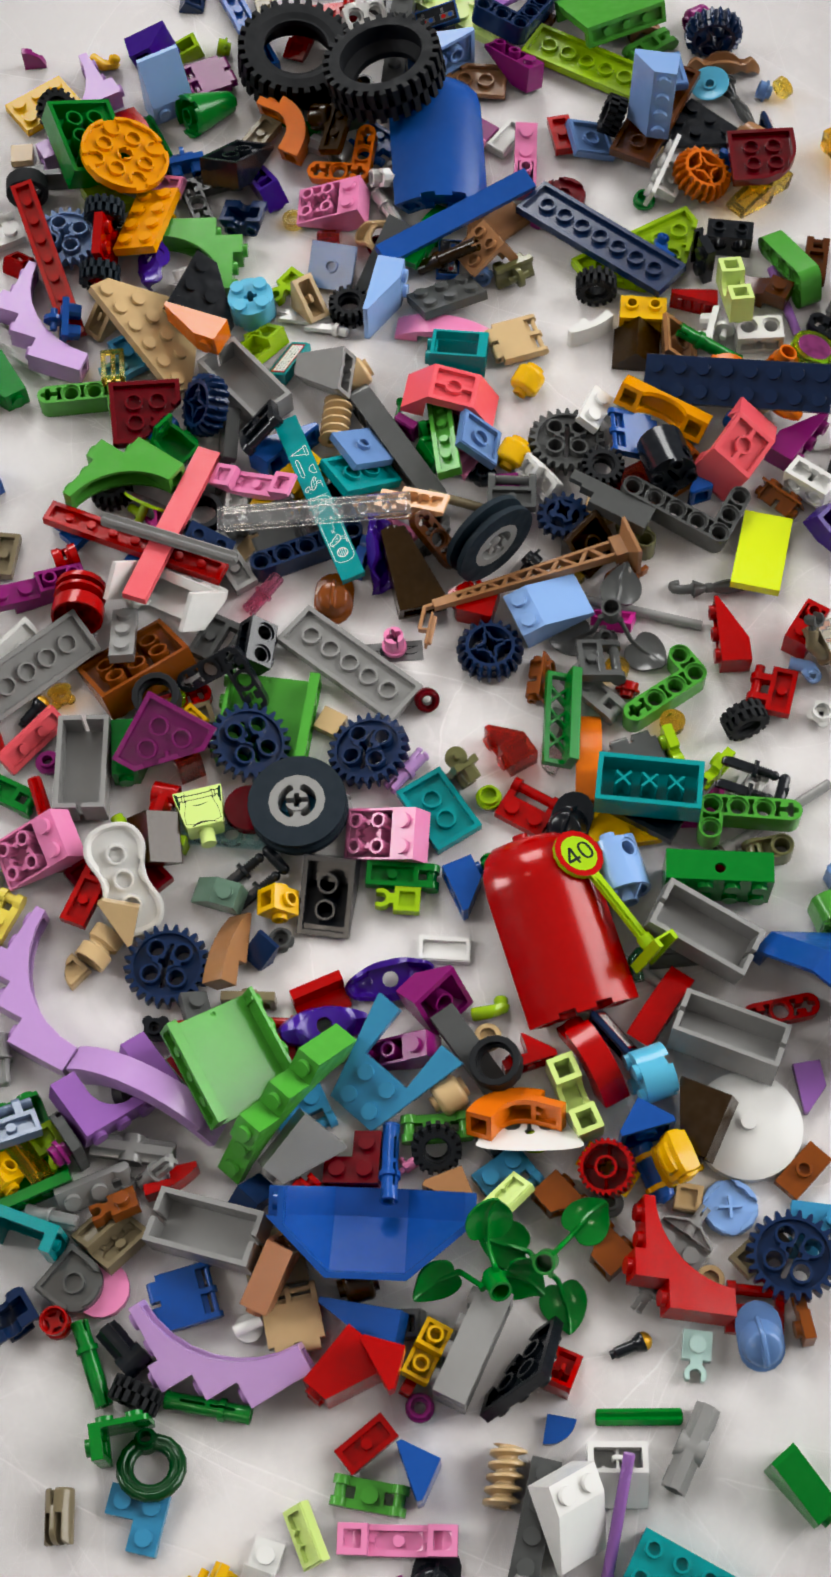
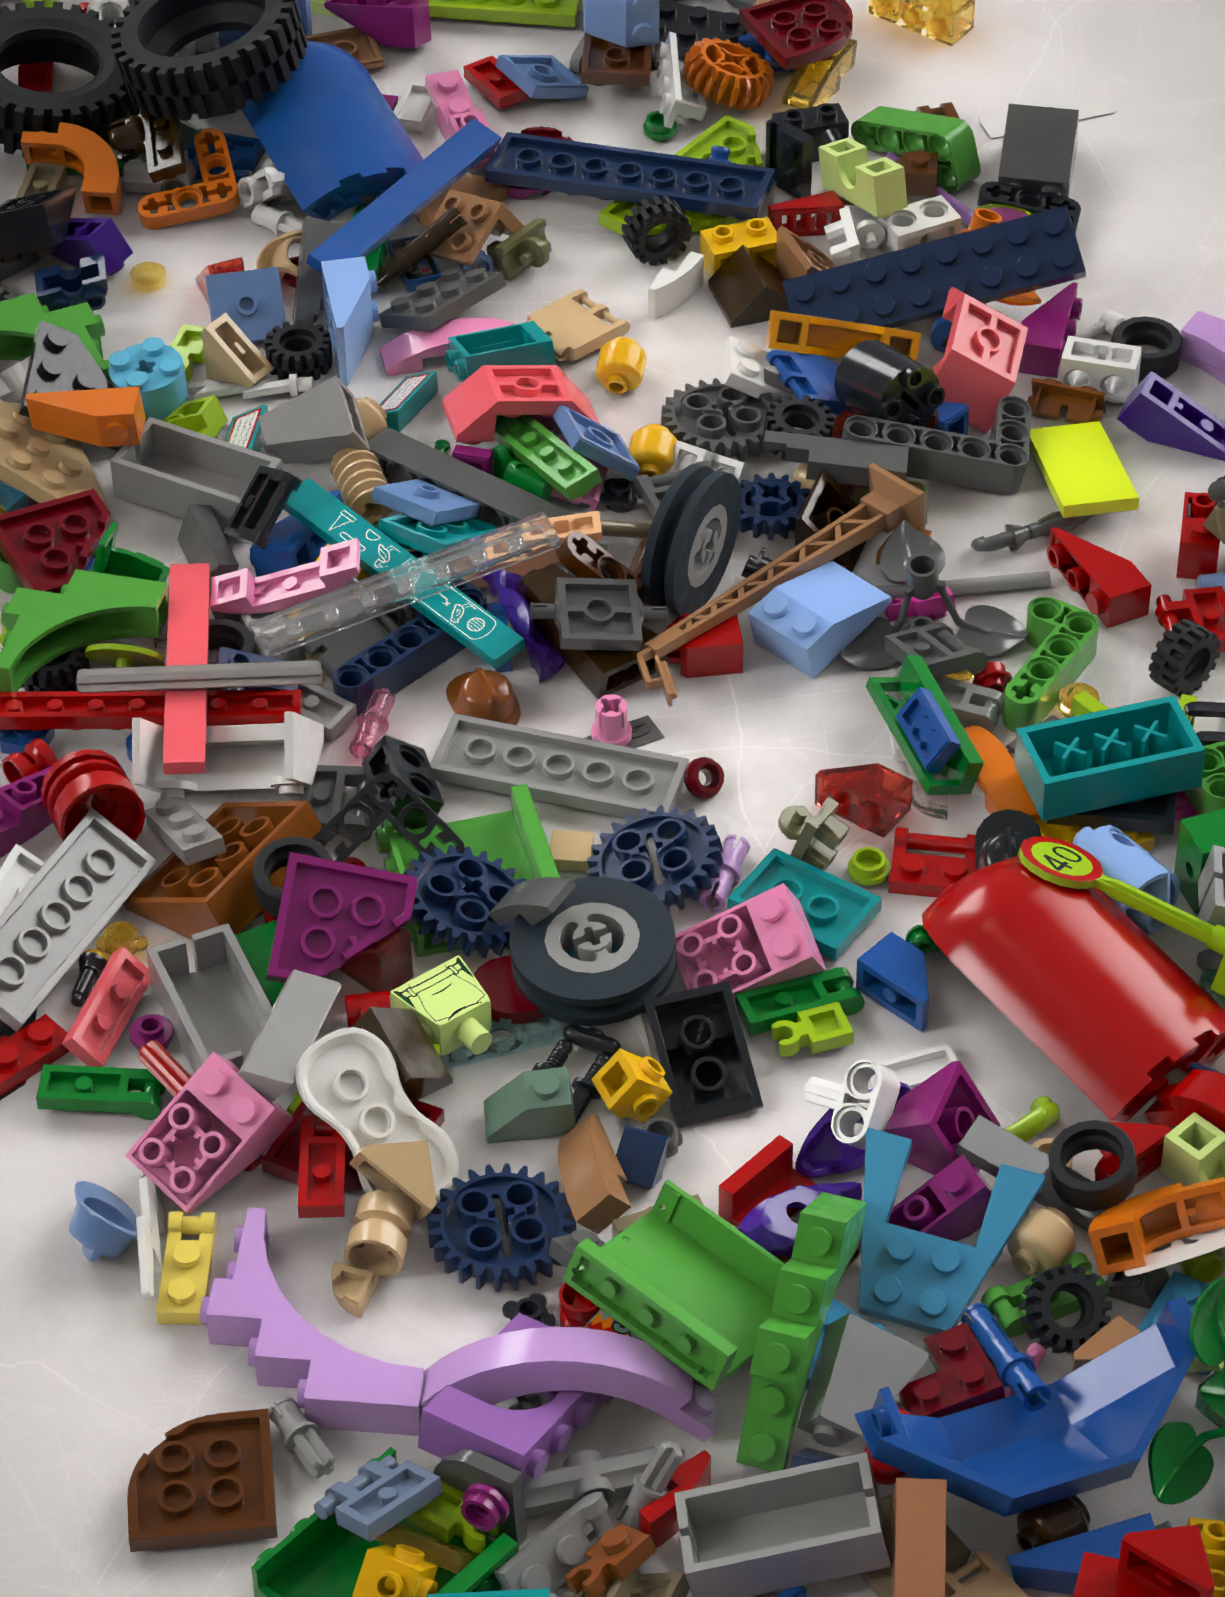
camera: 25 degrees left, 20 degrees down
dark blue gear [181,373,230,437] -> none
bright pink slope [296,175,371,232] -> none
dark blue gear [456,618,524,684] -> none
dark orange hinge [525,651,556,704] -> none
black tyre [596,93,629,138] -> none
green pin [675,323,743,359] -> none
none -> light grey slope [238,969,342,1102]
none -> teal slope [379,371,438,432]
none -> dark grey slope [488,877,577,926]
none -> dark grey plate [530,577,668,651]
none -> white beam [803,1060,900,1150]
none -> blue plate [895,687,961,774]

